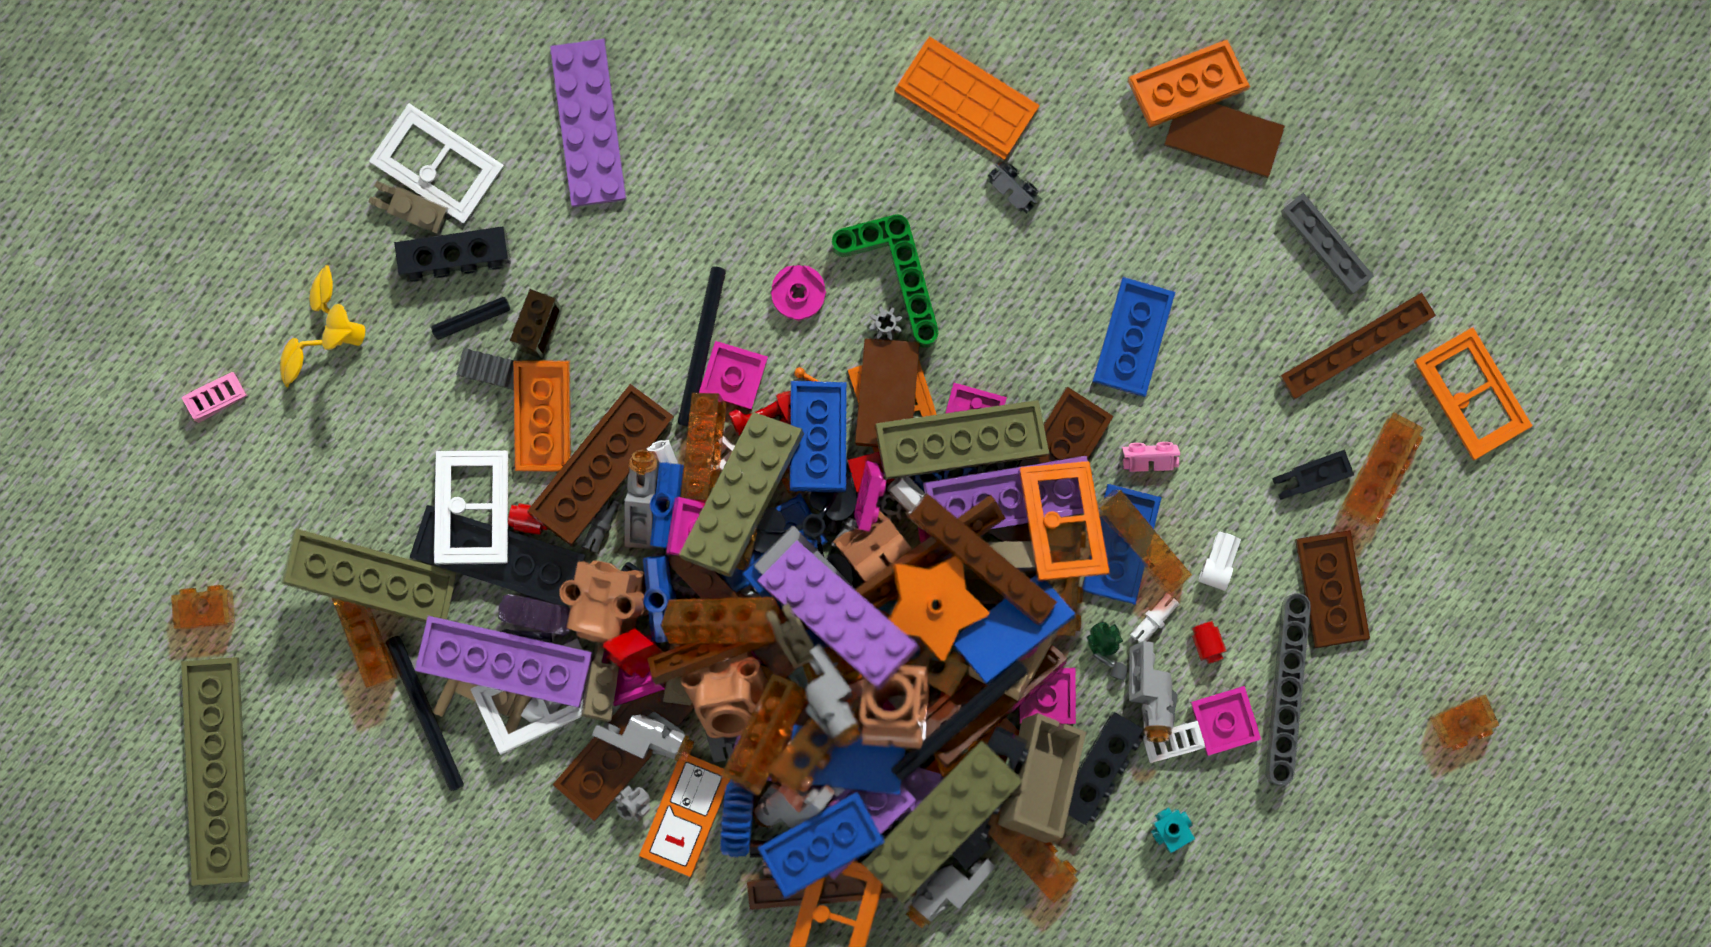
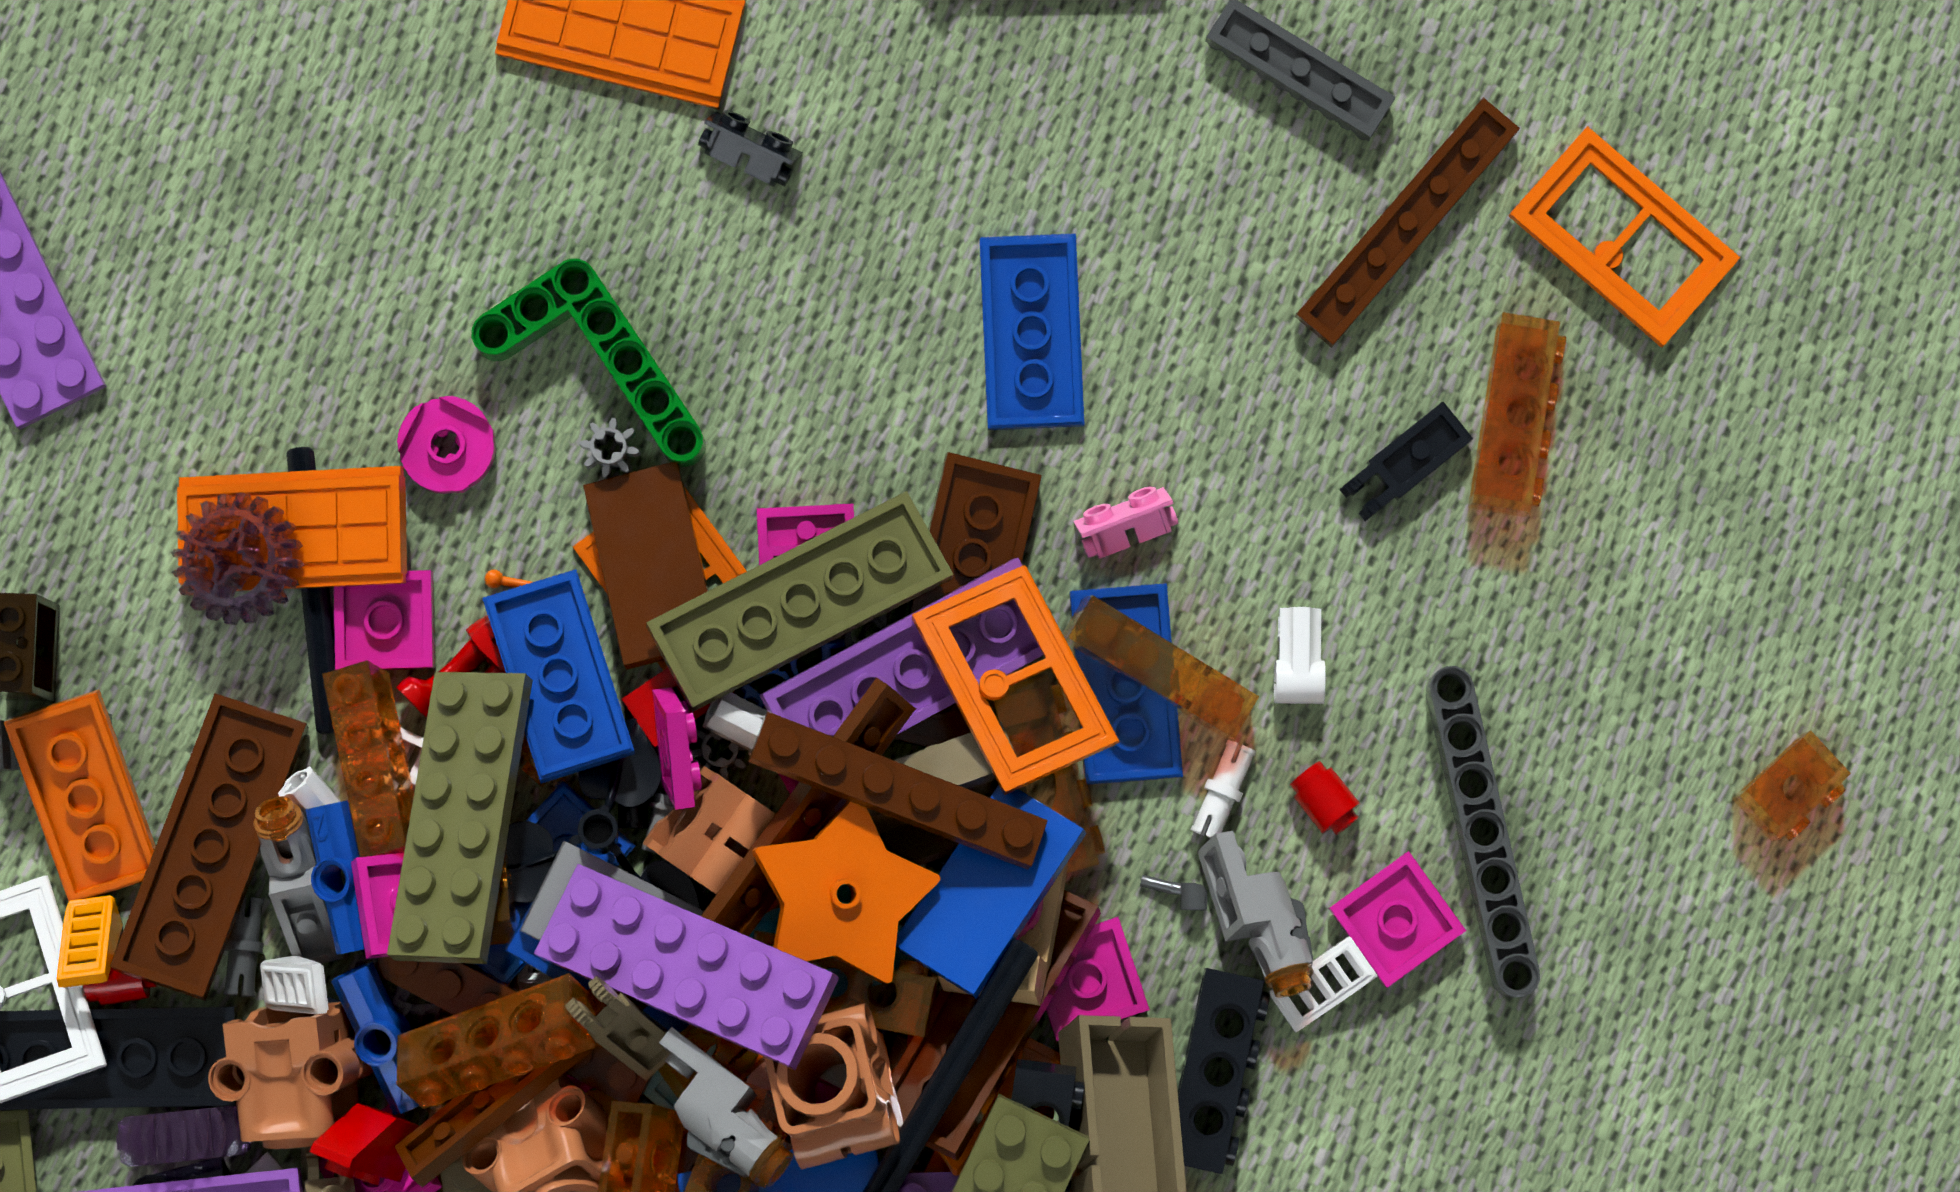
camera: 20 degrees left, 0 degrees up
clear green gear [1086,622,1123,656] -> none
teal brick [1151,807,1195,853] -> none
reddish brown tile [1295,530,1370,649] -> none
none -> light orange slope [56,895,123,988]
none -> gear [170,492,304,625]
none -> orange piece [177,466,407,594]
none -> white slope [260,955,329,1014]

